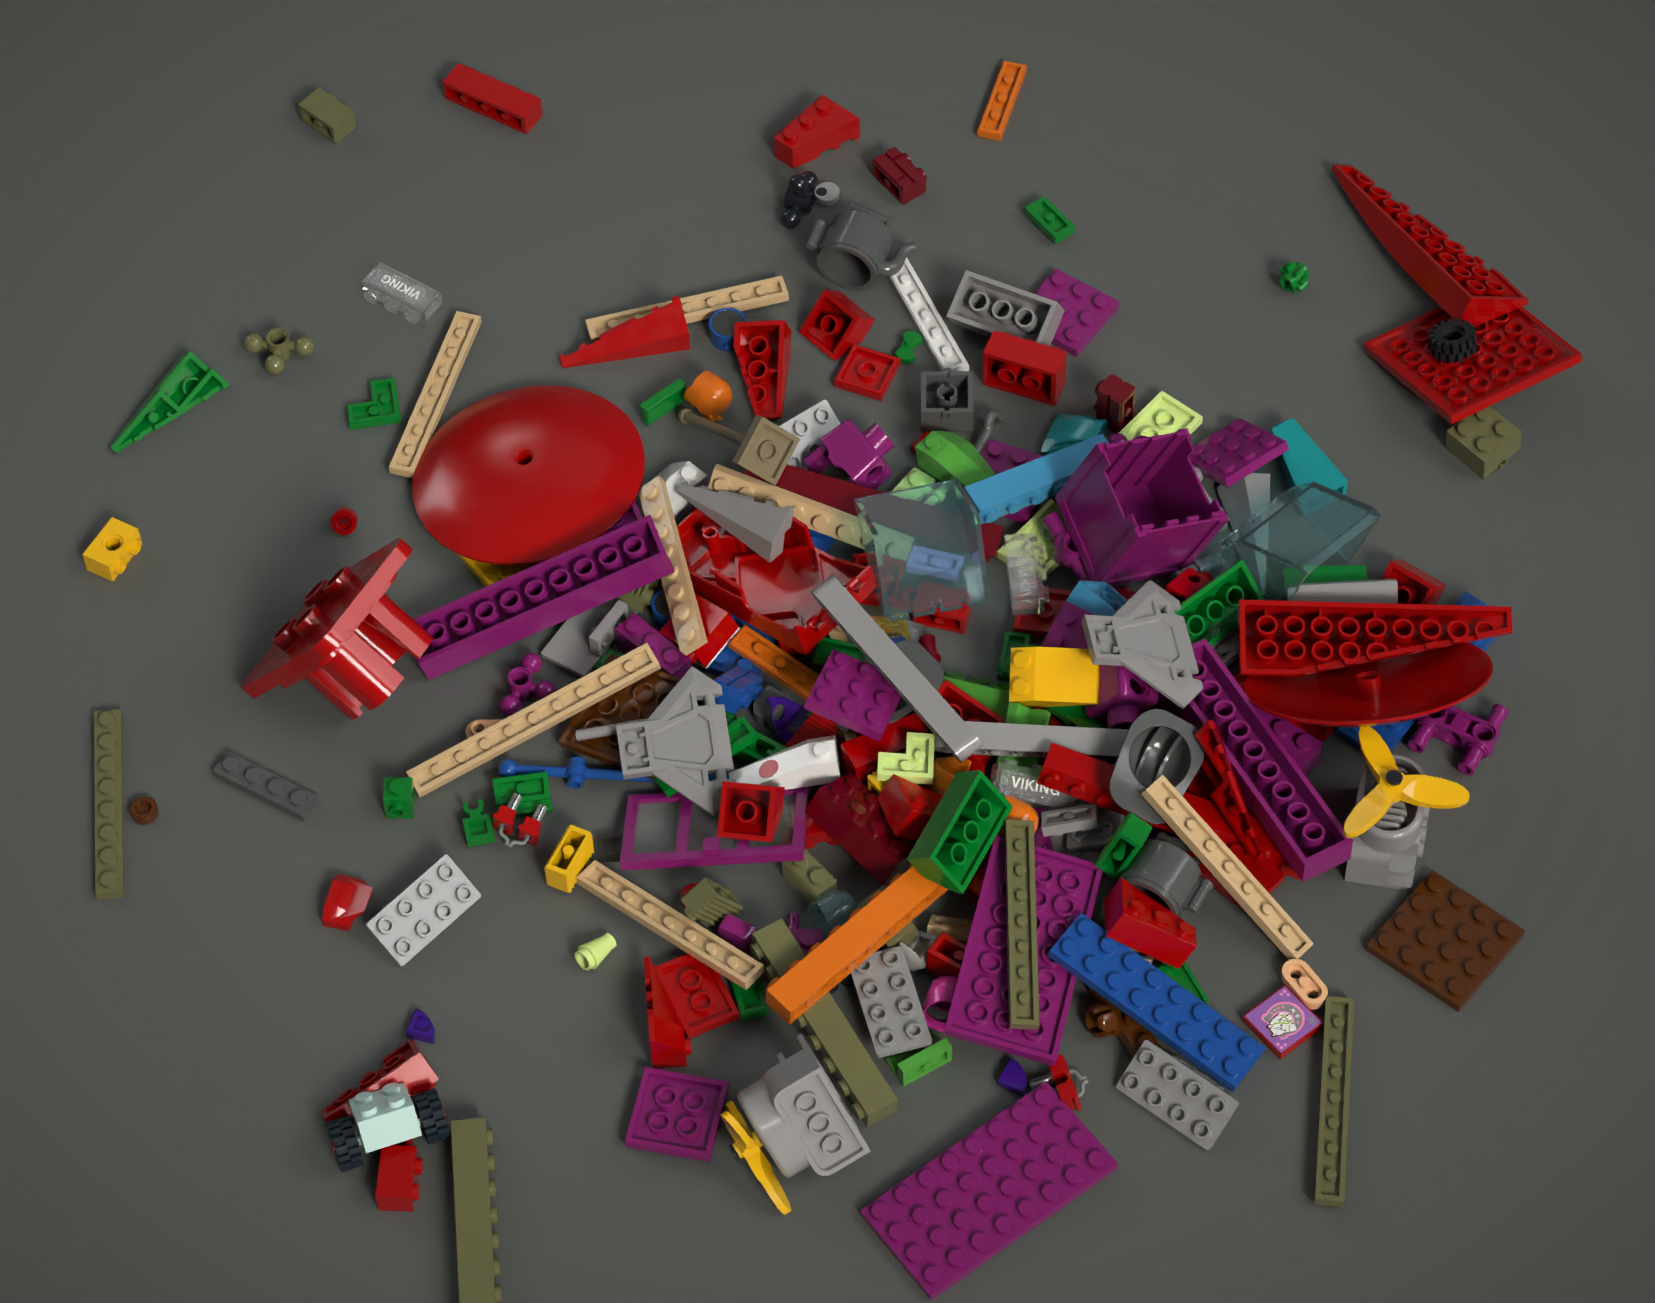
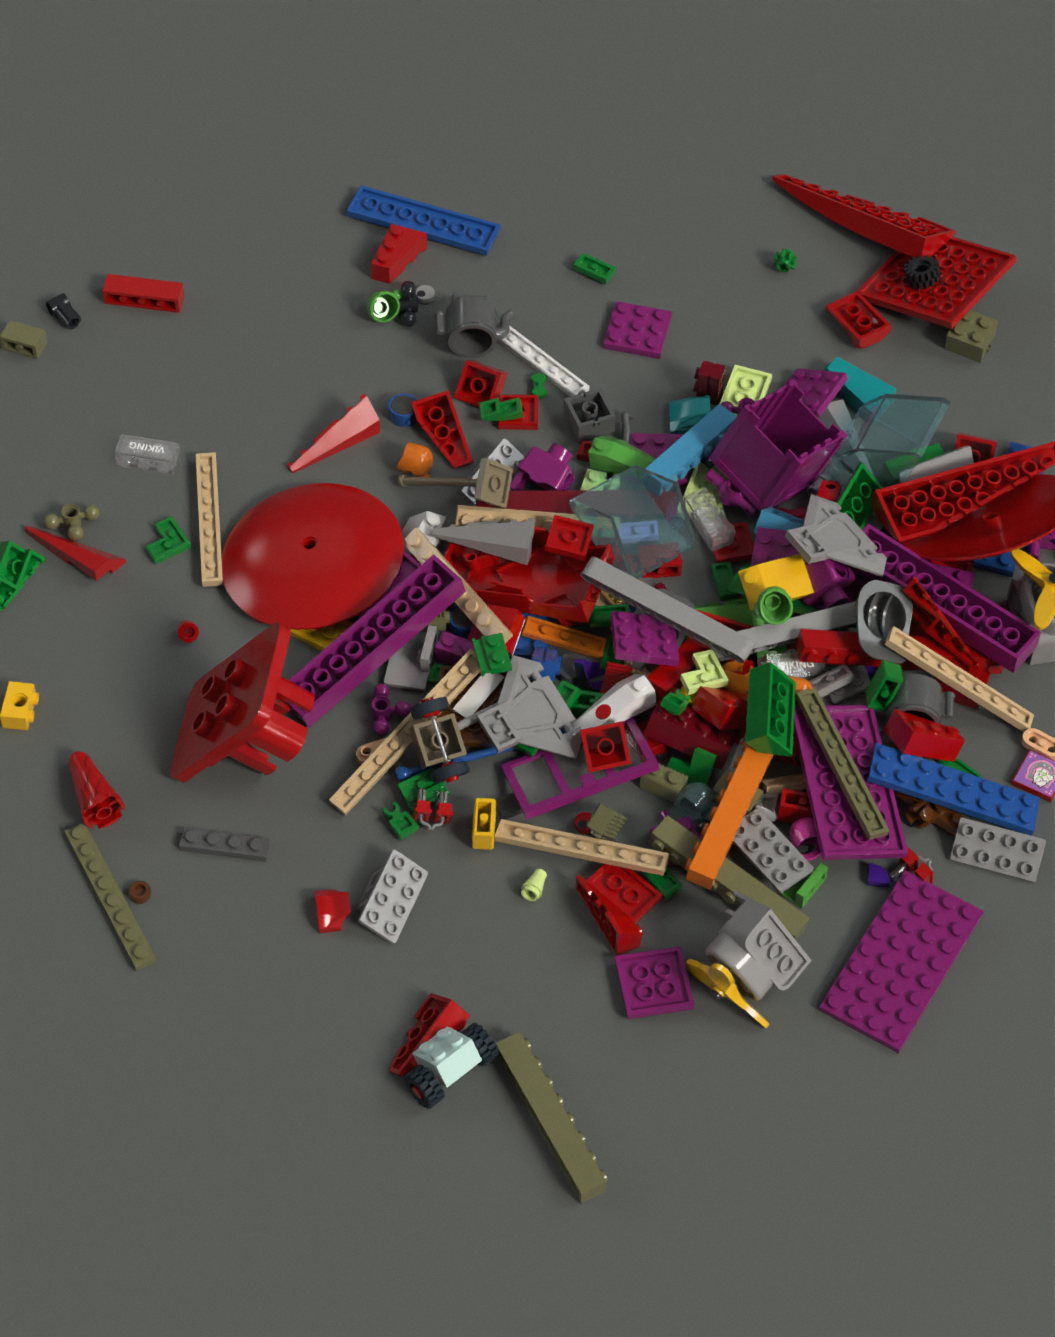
camera: 25 degrees left, 0 degrees up
red brick [375,1138,424,1212] -> none
green brick [383,777,416,819] -> none
dark purple tile [406,1009,435,1044] -> none
tan plate [585,276,789,343] -> none
green tile [640,378,686,426] -> none
magenta piece [718,914,758,953] -> none
dark red brick [872,147,927,205] -> none
light grey brick [946,270,1065,346] -> none
orange tile [977,60,1027,141] -> none
red brick [983,330,1067,406] -> none
none -> red wedge [25,526,126,581]
none -> black piece [46,293,81,329]
none -> red cone [68,751,125,829]
none -> blue plate [347,185,501,256]
none -> bright green piece [367,290,402,323]
none -> brick [409,697,470,783]
none -> white sticker [453,673,505,718]
none -> green plate [472,633,512,676]
none -> green slope [479,397,524,421]
none -> red plate [544,514,594,561]
none -> green plate [660,689,691,716]
none -> green tile [668,747,717,794]
none -> bright green piece [753,586,793,626]
none -> red slope [826,291,891,348]

